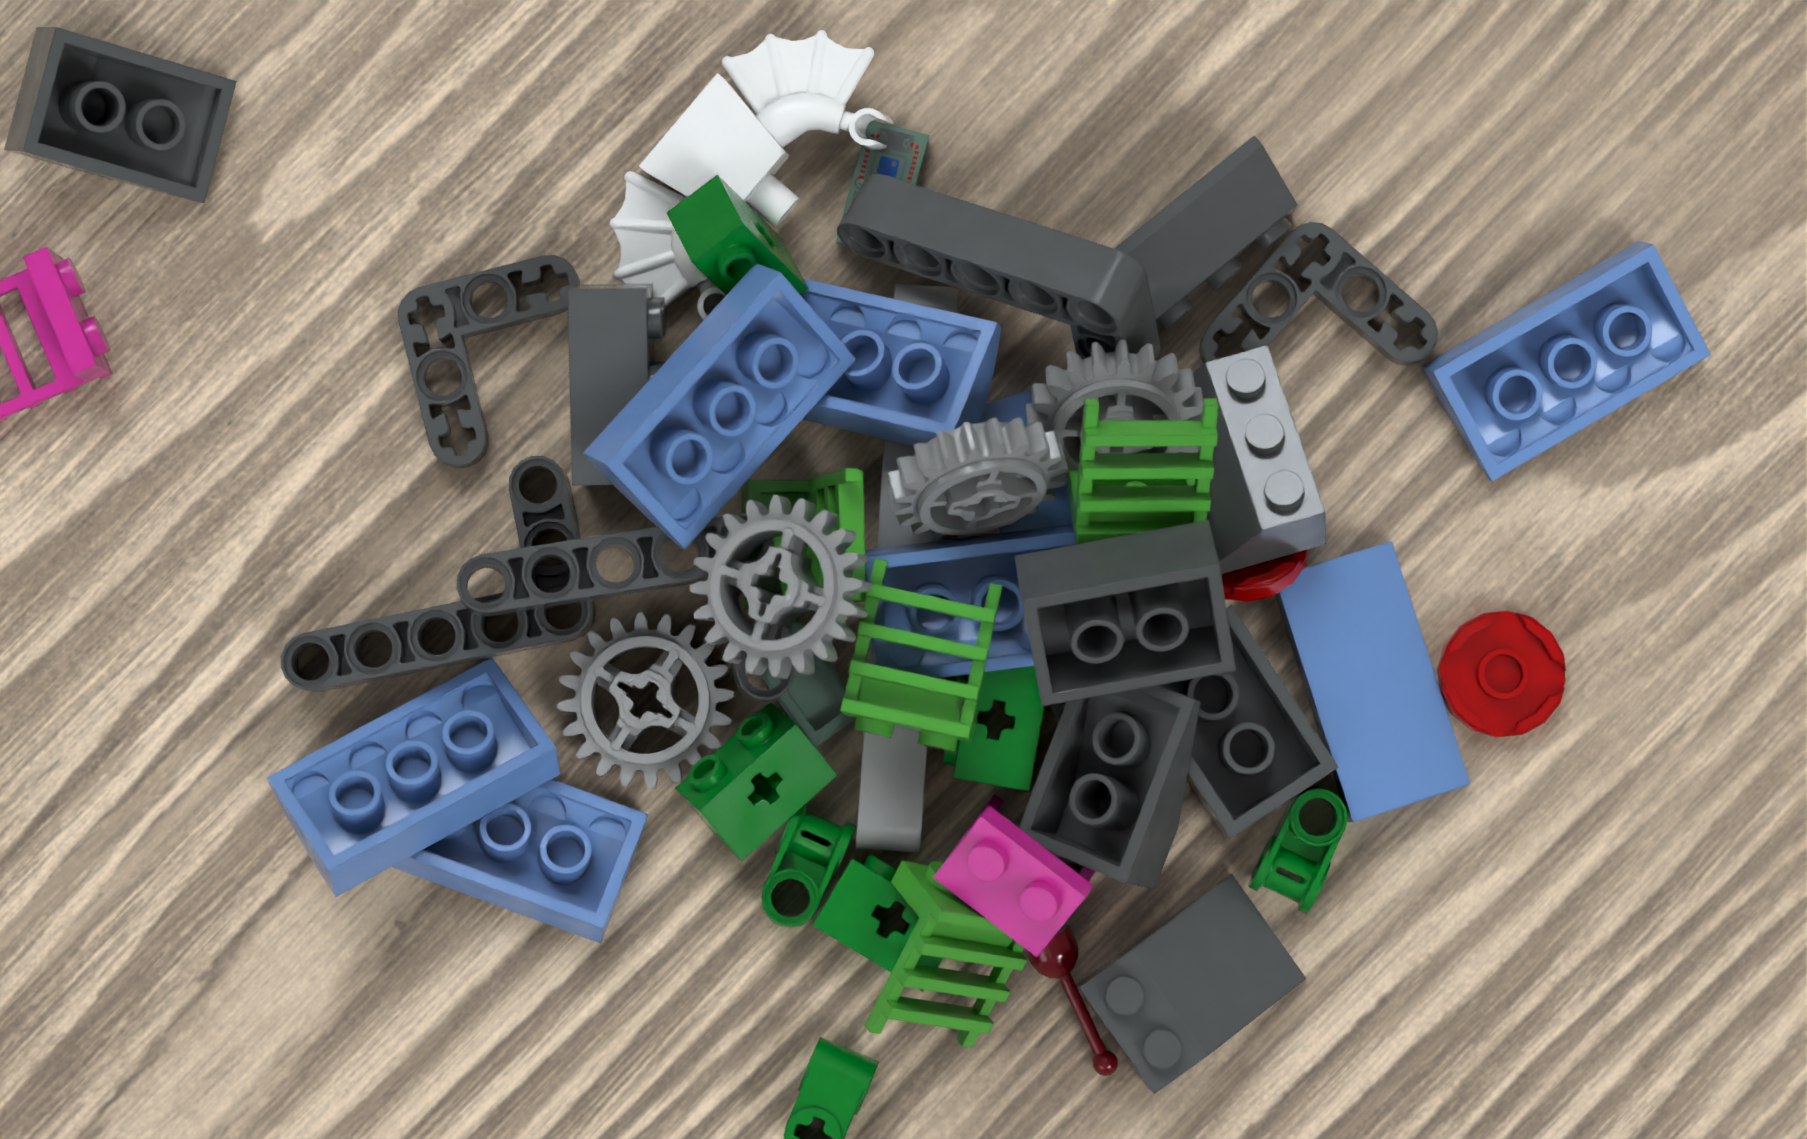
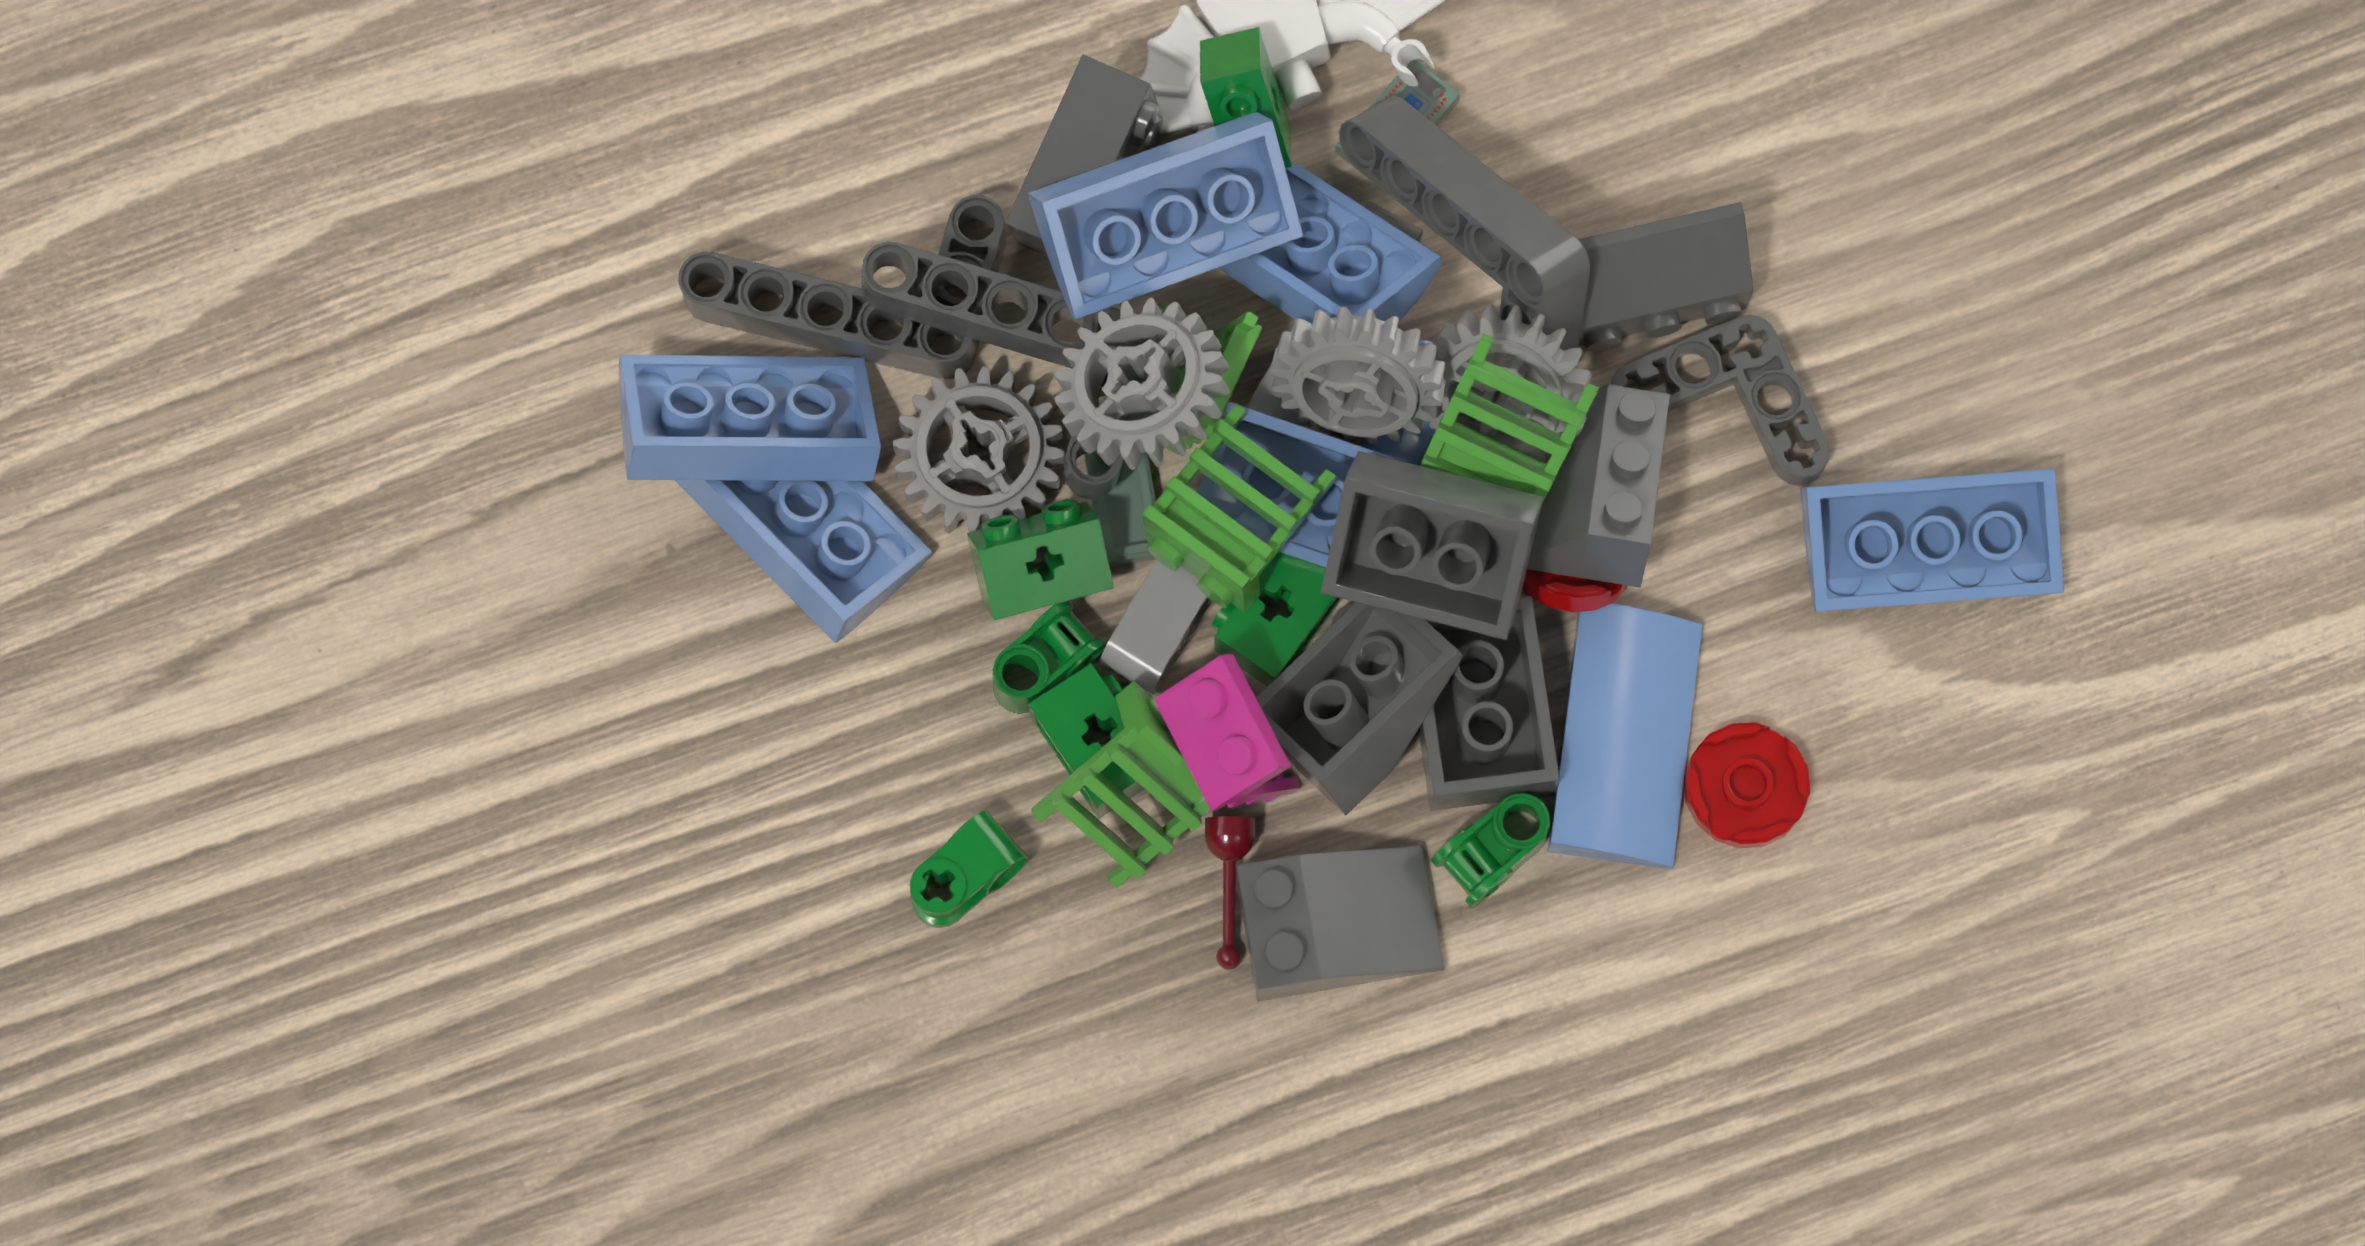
camera: 30 degrees right, 10 degrees down
dark grey beam [398,255,580,468] -> none

